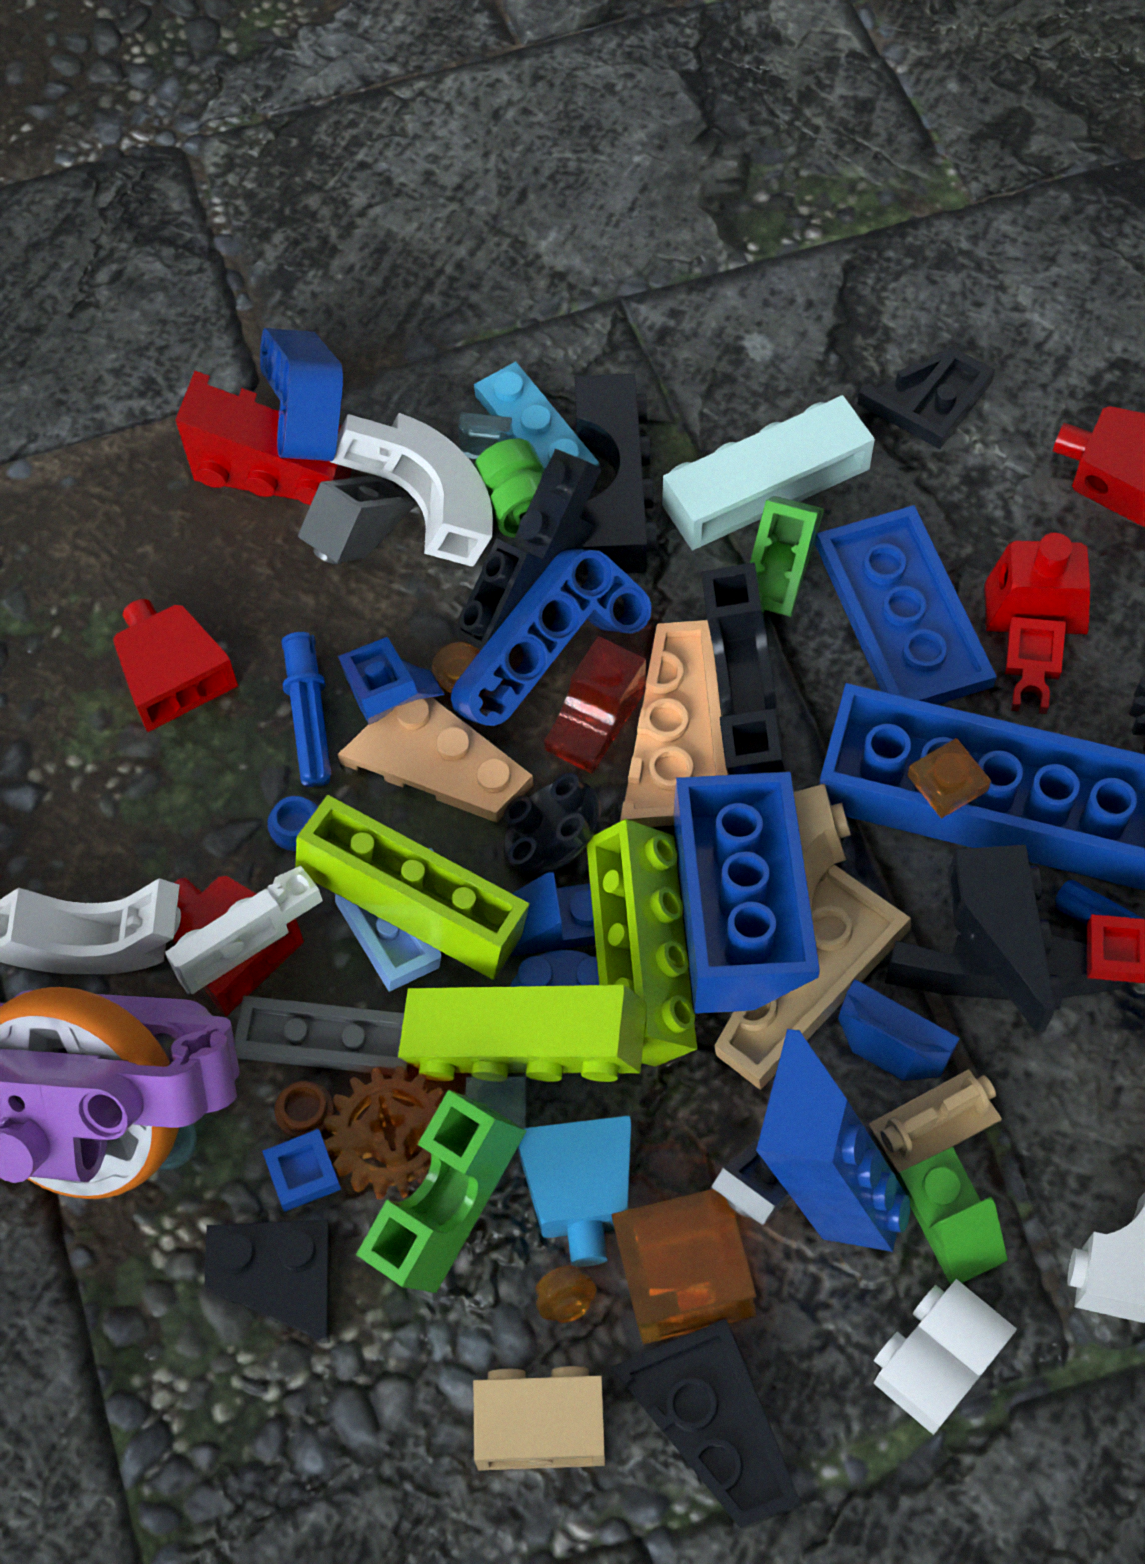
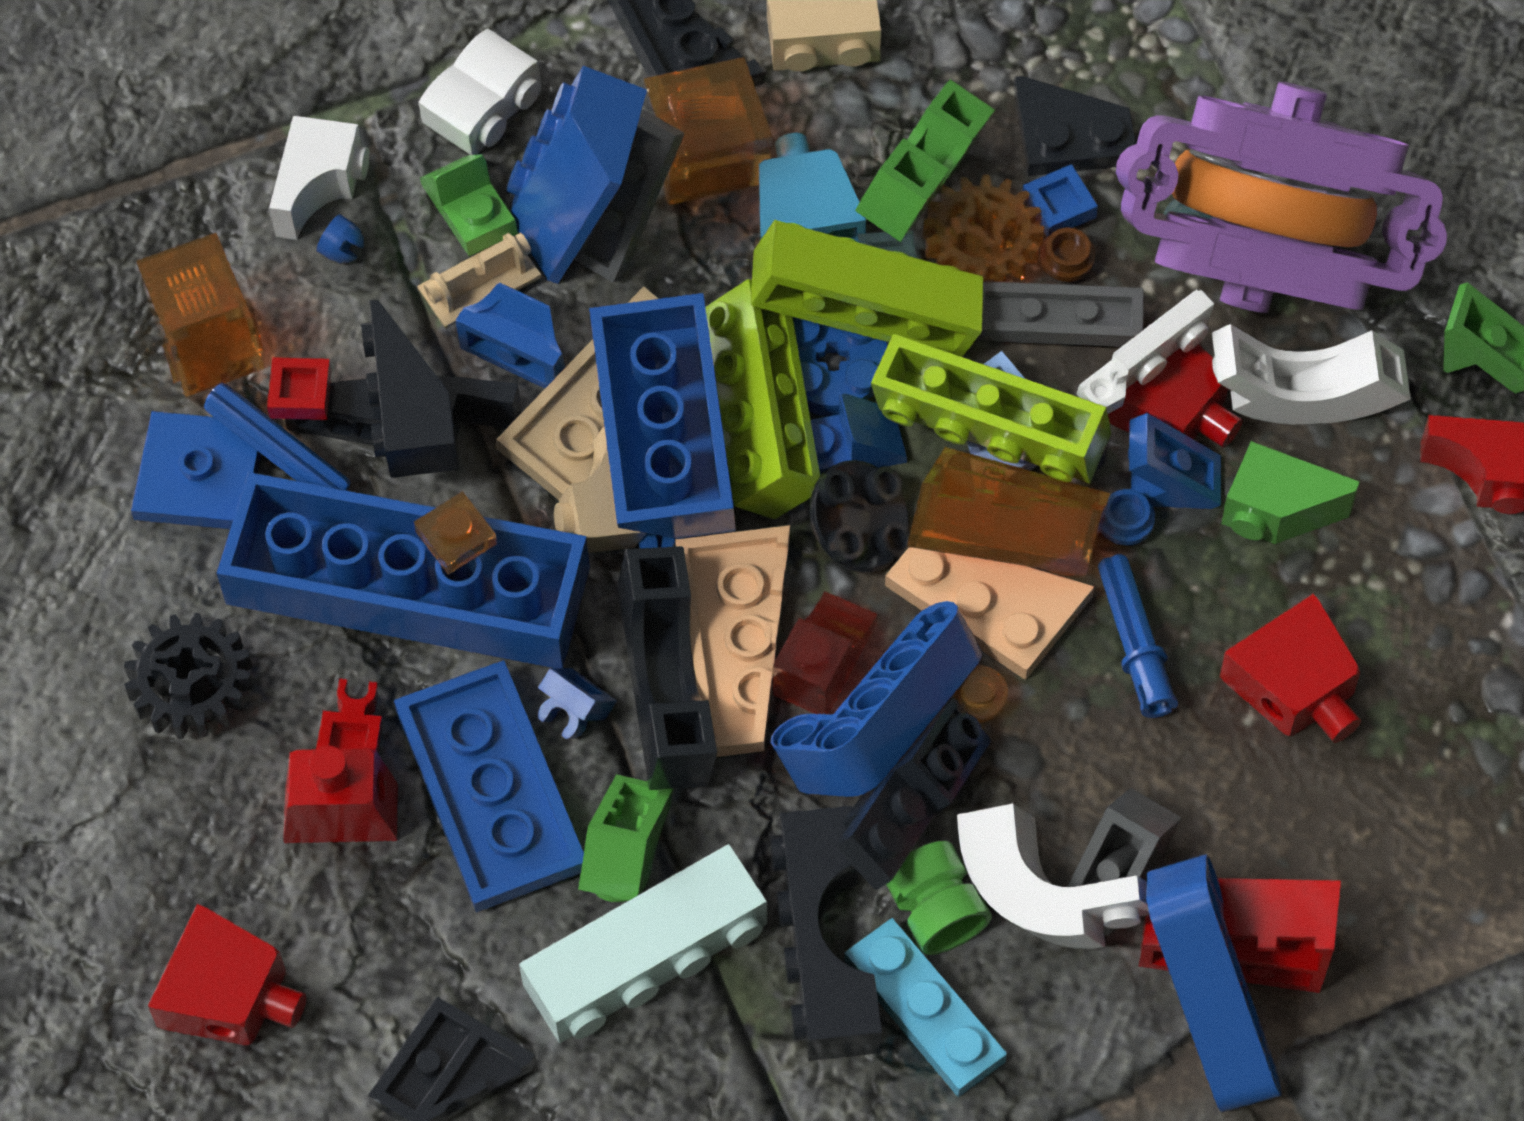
camera: 175 degrees right, 0 degrees up
blue slope [338,637,445,725] -> none
clear light blue tile [458,412,513,459] -> none
clear orange plate [536,1265,596,1323] -> none
none -> blue hinge [316,214,364,264]
none -> tile [538,668,617,739]
none -> clear orange wedge [907,447,1111,576]
none -> blue slope [1128,413,1221,509]
none -> bright green slope [1221,441,1360,544]

